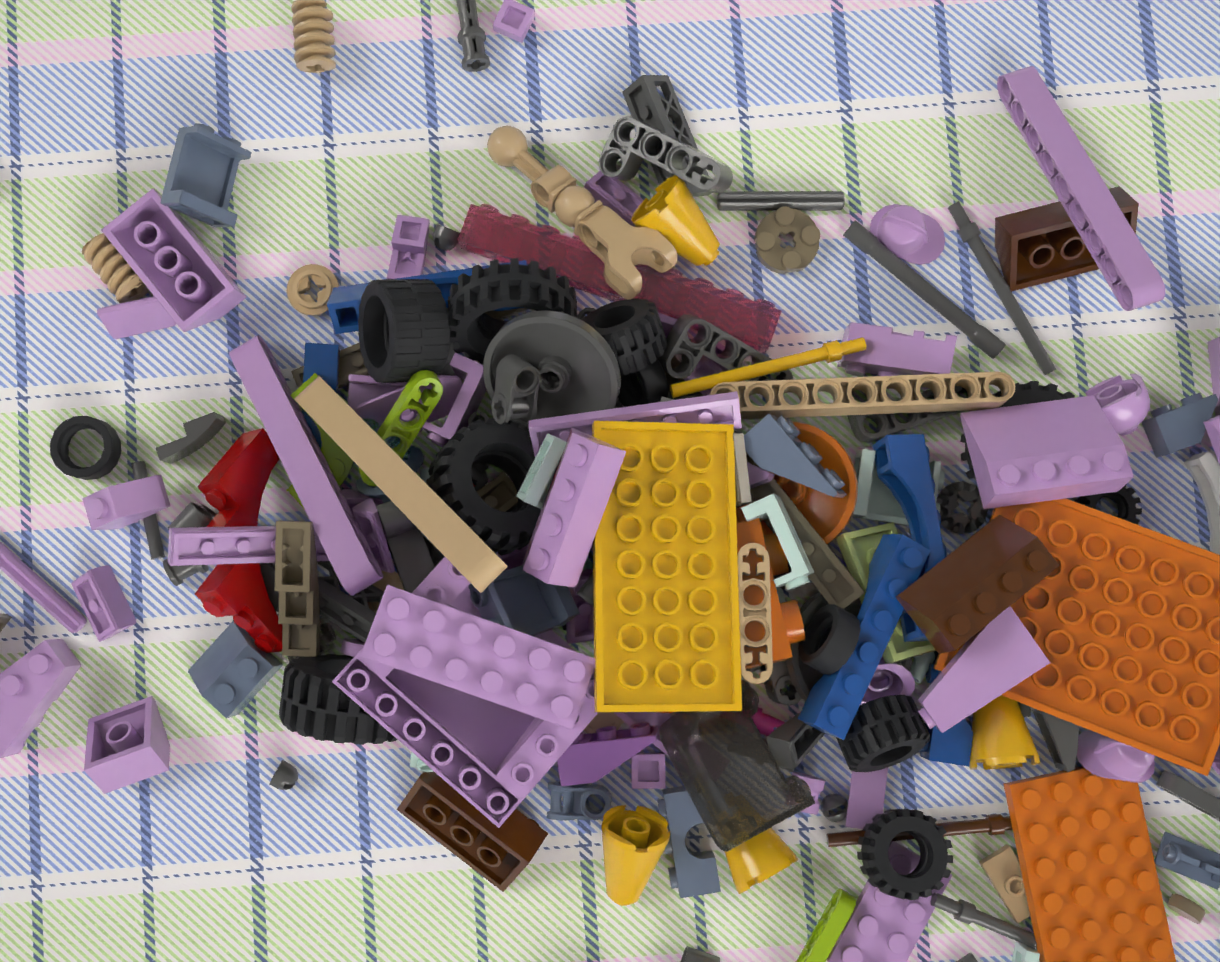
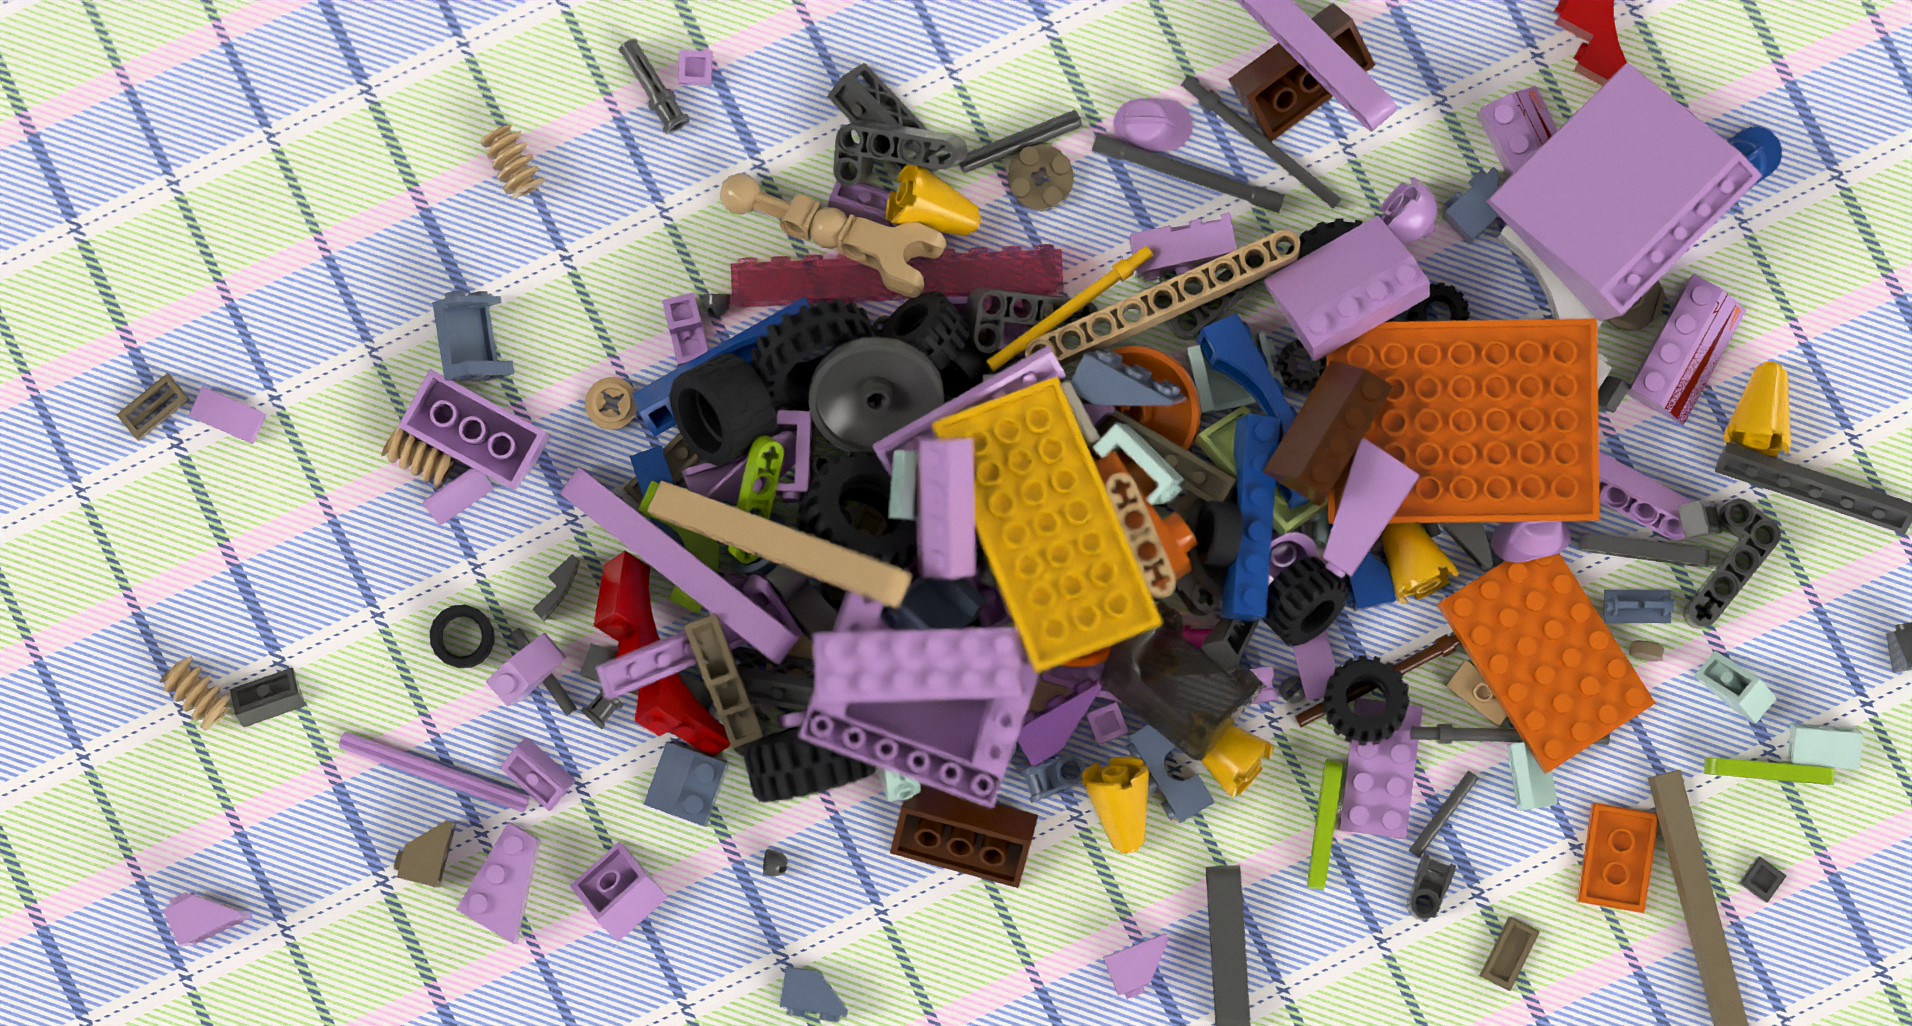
camera: 15 degrees left, 0 degrees up
dark grey piece [491,354,541,424] -> none
none -> sand blue slope [780,966,848,1022]

